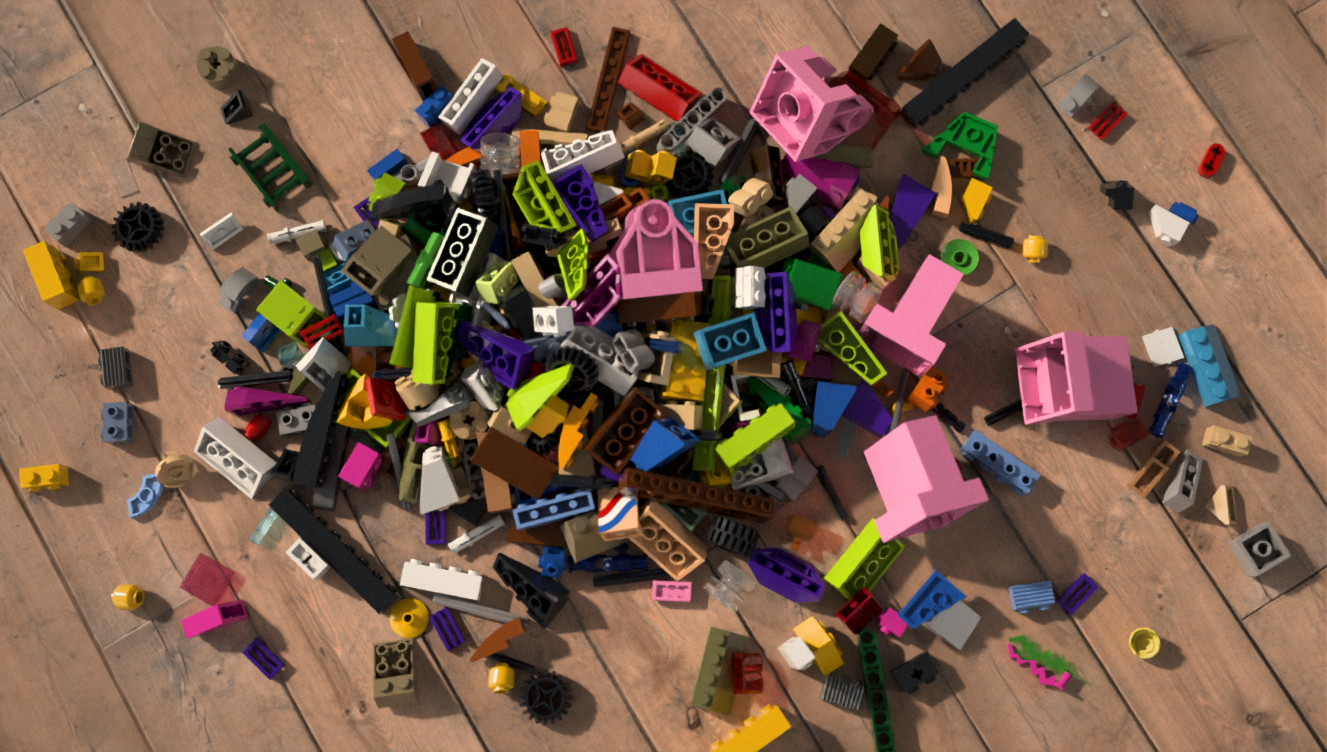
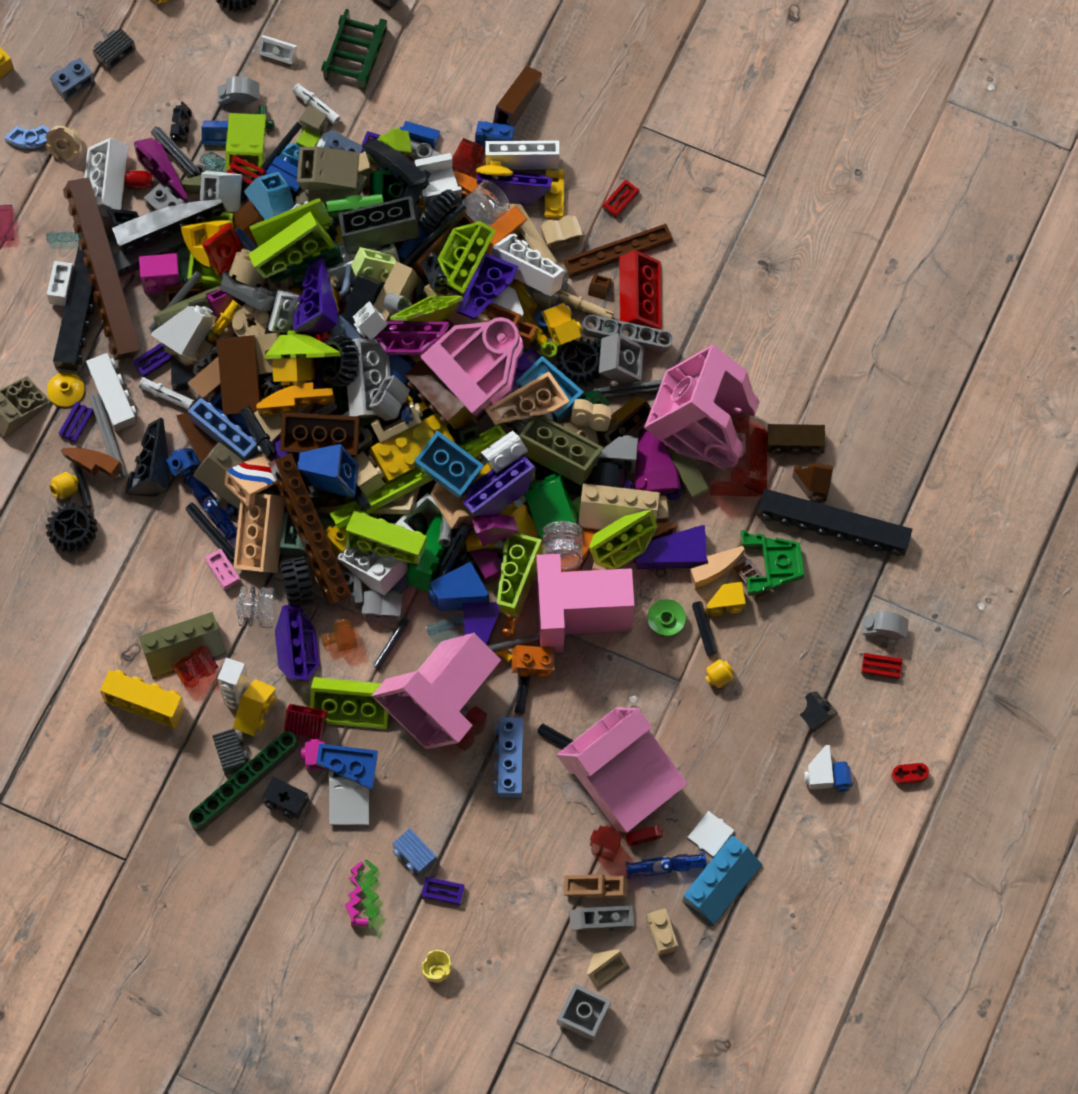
camera: 55 degrees right, 10 degrees down
none -> reddish brown brick [63,177,140,361]
none -> yellow dish [476,161,513,176]

